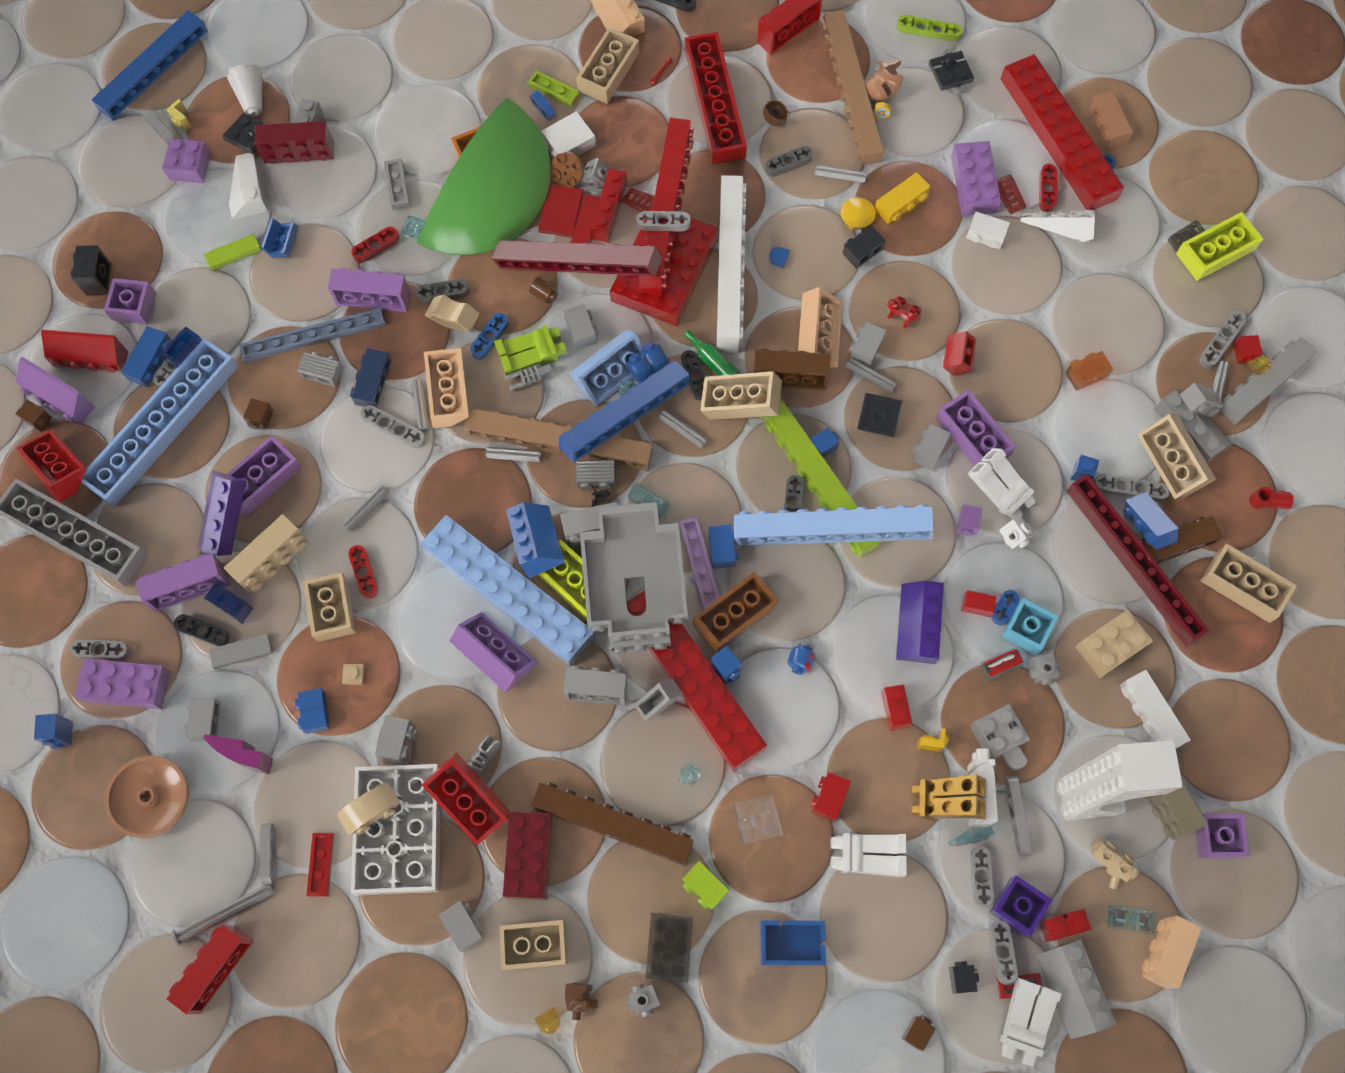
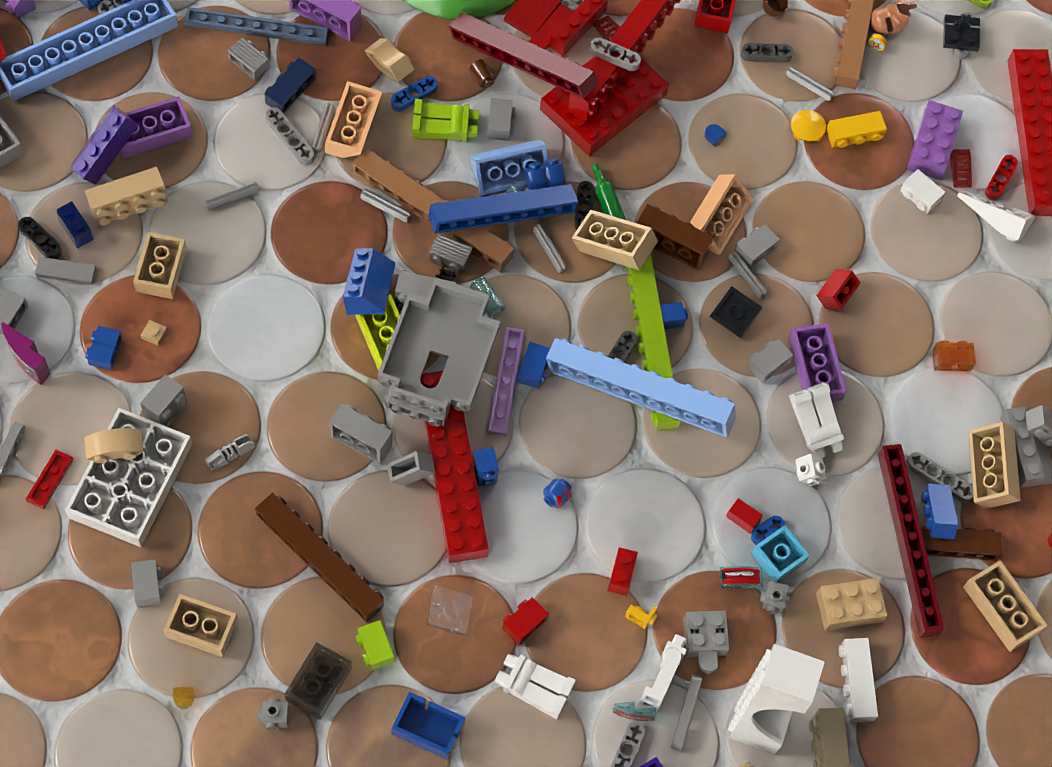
camera: 15 degrees right, 5 degrees down
medium lavender brick [136,553,230,612] -> none
reddish brown brick [243,398,274,430] -> none
red beam [348,545,379,599] -> none
dark grey beam [416,279,469,303] -> none
light blue brick [420,515,595,667] -> none
red slope [422,752,511,845] -> none
medium lavender slope [449,612,538,692] -> none
dark red brick [502,812,553,900] -> none
light grey hinge [504,363,553,392] -> none
reddish brown piece [565,983,598,1020] -> none
clear light blue tile [679,763,700,785] -> none
dark orange brick [692,572,779,654] -> none
white brick [716,176,746,354] -> none
black brick [843,226,886,268] -> none
red plate [887,296,922,328] -> none
dark purple slope [896,581,944,664] -> none
pearl gold hips [911,774,986,821] -> none
medium lavender brick [957,504,982,536] -> none
blue brick [1070,454,1100,481] -> none

